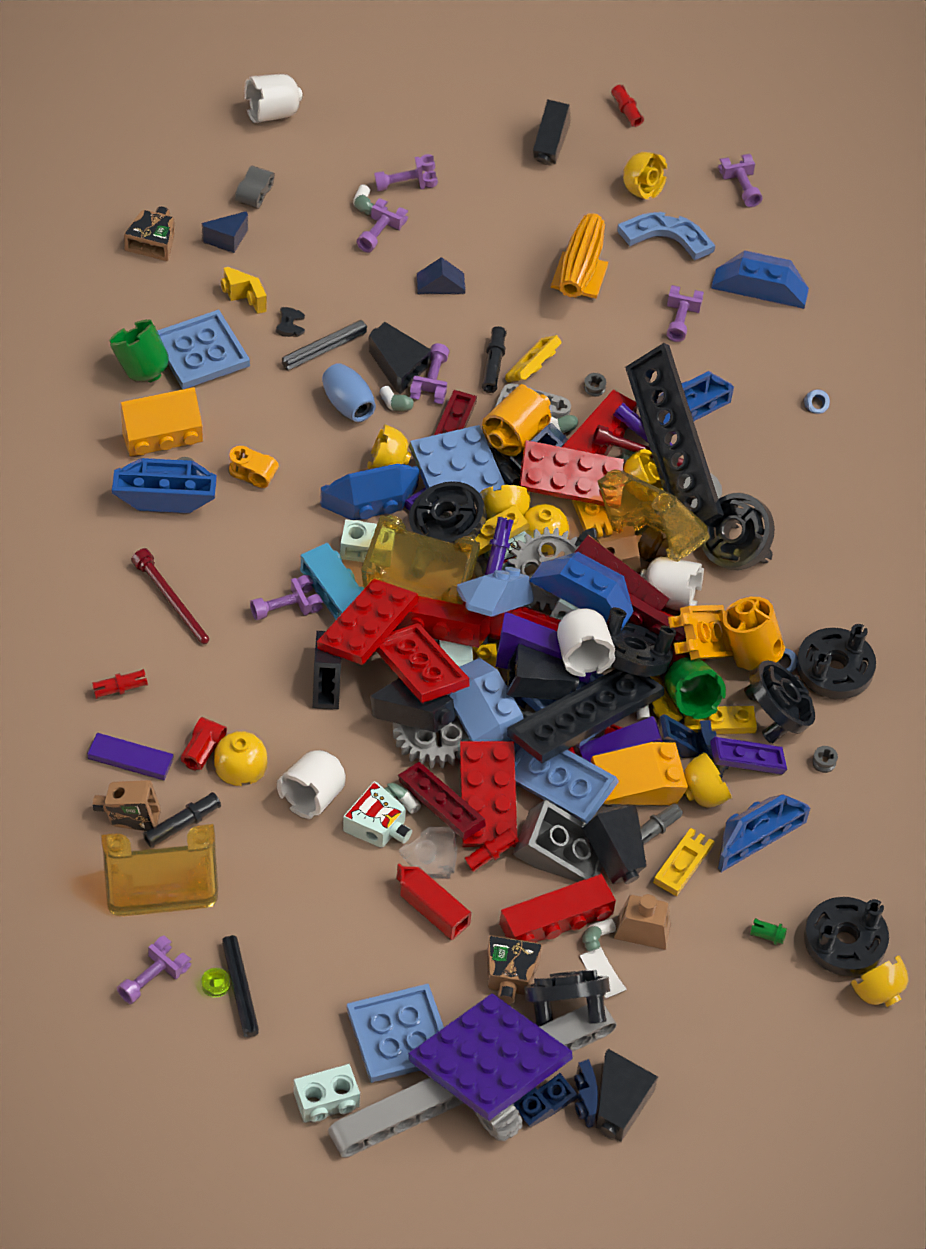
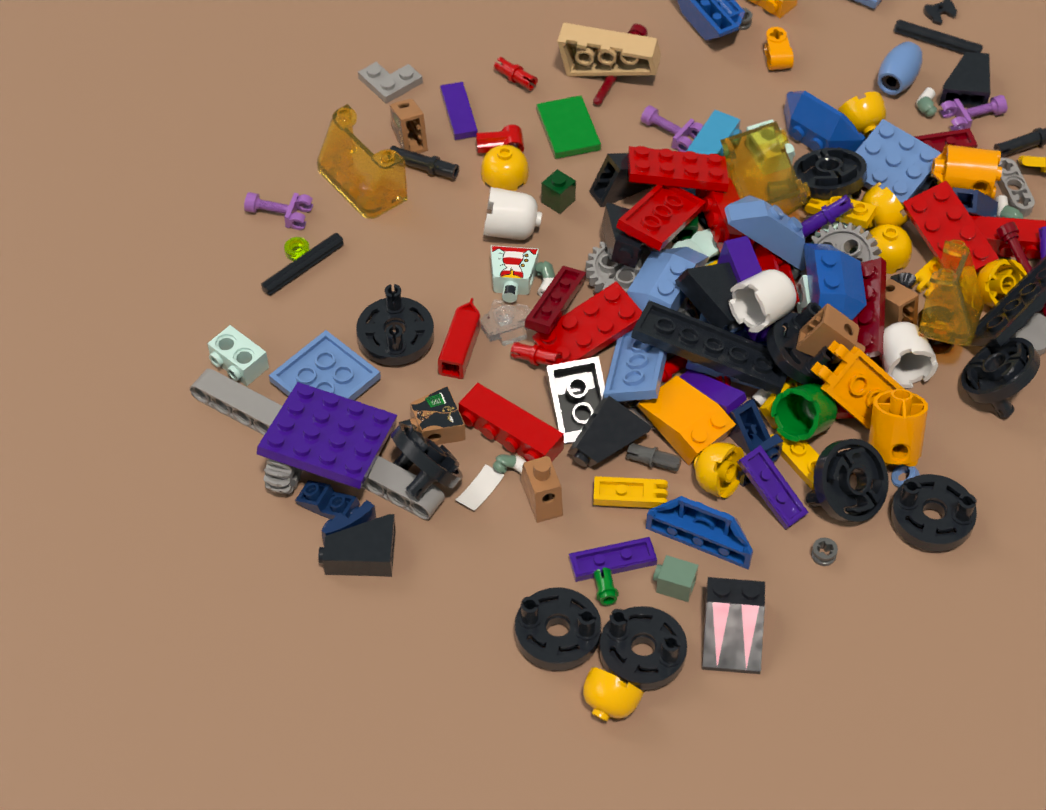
camera: 65 degrees right, 0 degrees up
none -> black piece [356,284,434,365]
none -> light grey plate [358,62,423,104]
none -> black piece [515,587,601,670]
none -> green tile [536,95,601,159]
none -> dark green brick [541,169,576,214]
none -> tan wedge [557,22,661,76]
none -> dark purple tile [569,537,657,582]
none -> sand green brick [653,555,699,602]
none -> slope [702,577,765,674]
none -> medium nougat torso [796,303,865,364]

